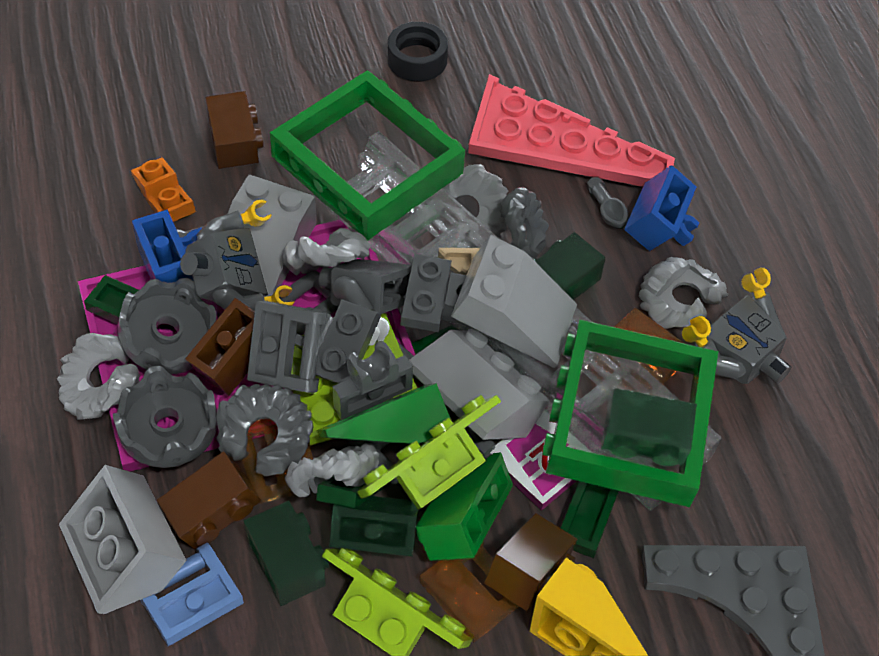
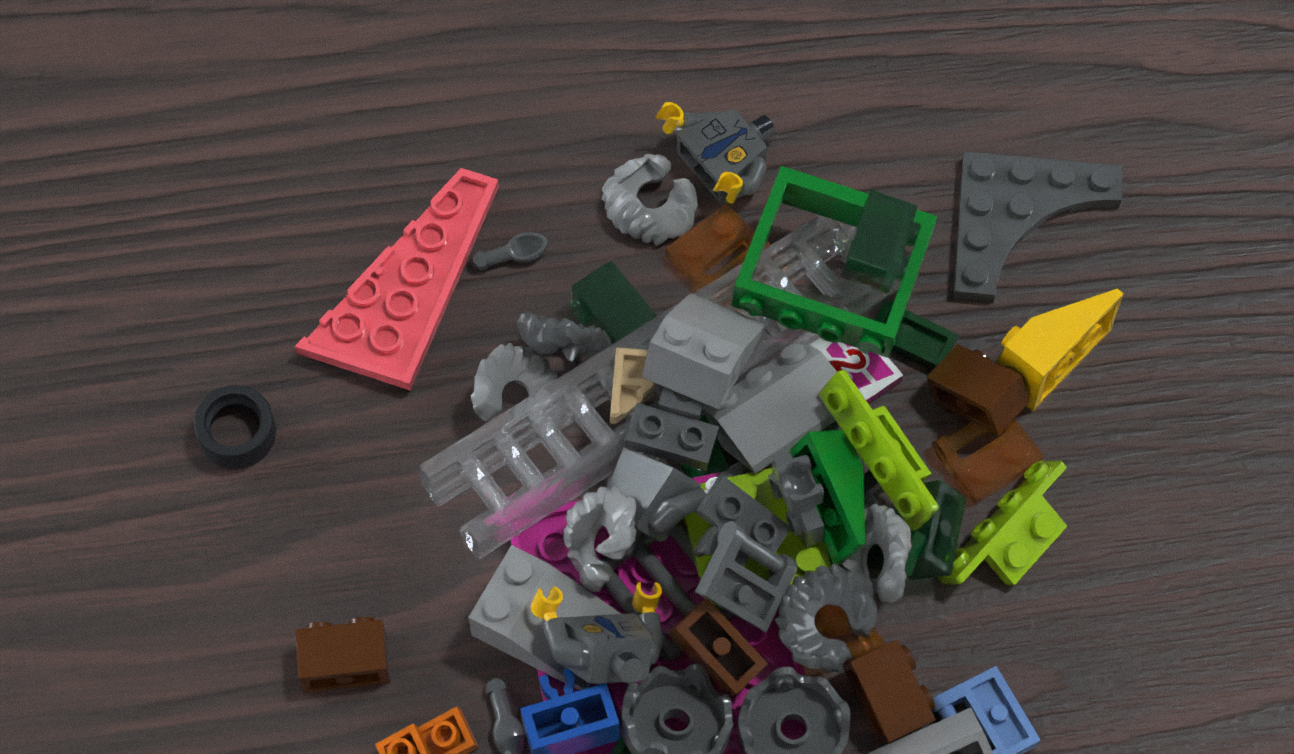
camera: 80 degrees left, 10 degrees up
clear green brick [243,501,329,607] -> none
green window [270,70,465,241] -> none
green slope [416,452,513,561] -> none
blue brick [624,165,700,251] -> none

